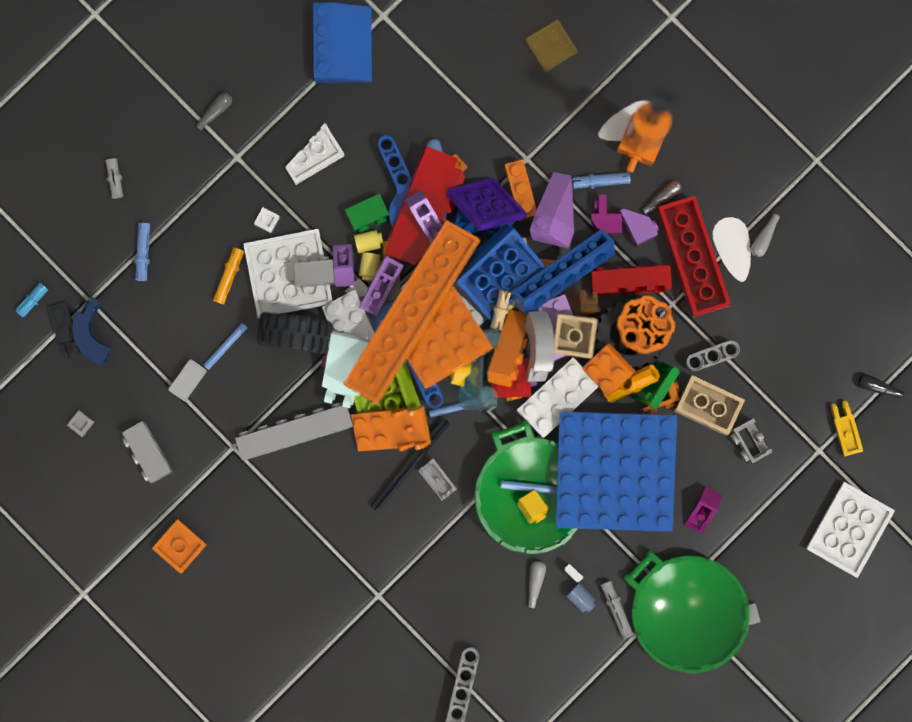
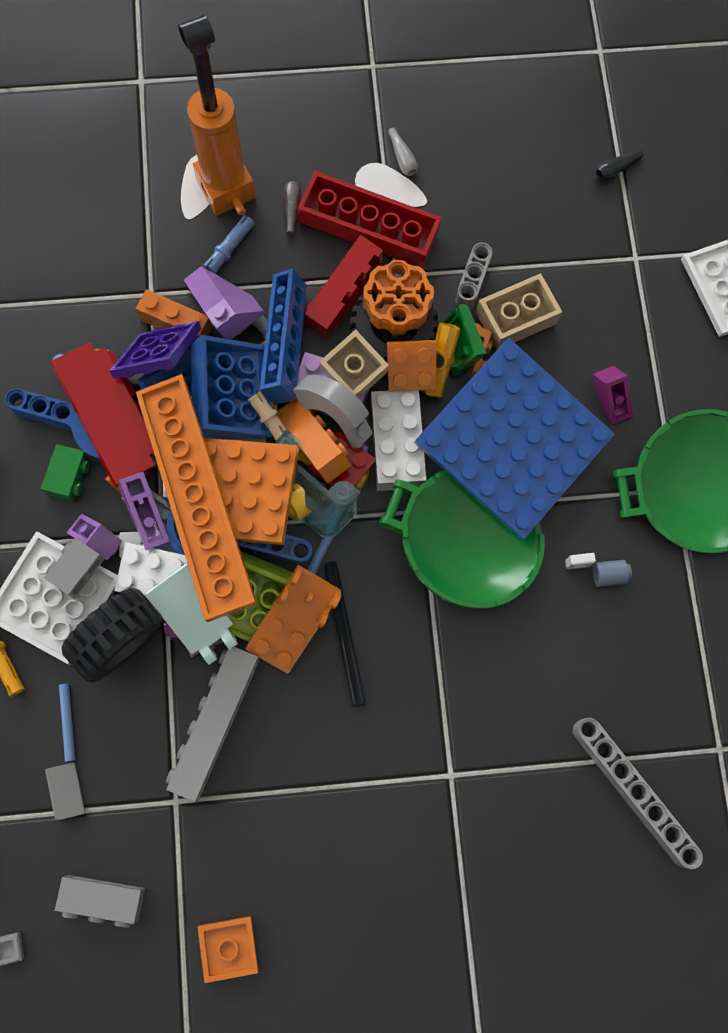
camera: 55 degrees left, 10 degrees down
light yellow brick [354,230,383,253] -> none
light yellow brick [359,252,381,282] -> none
medium lavender slope [405,191,443,244] -> none
light grey hinge [418,459,457,501] -> none
medium blue bar [500,481,557,494] -> none
yellow brick [517,490,548,524] -> none
clear yellow plate [525,20,578,72] -> none
light grey piece [528,561,546,608] -> none
clear orange hinge [578,290,600,315] -> none
magenta brick [590,195,622,235] -> none
light grey pin [600,580,634,639] -> none
medium lavender slope [619,209,659,247] -> none
light grey window [731,418,772,464] -> none
yellow hinge [830,400,863,457] -> none

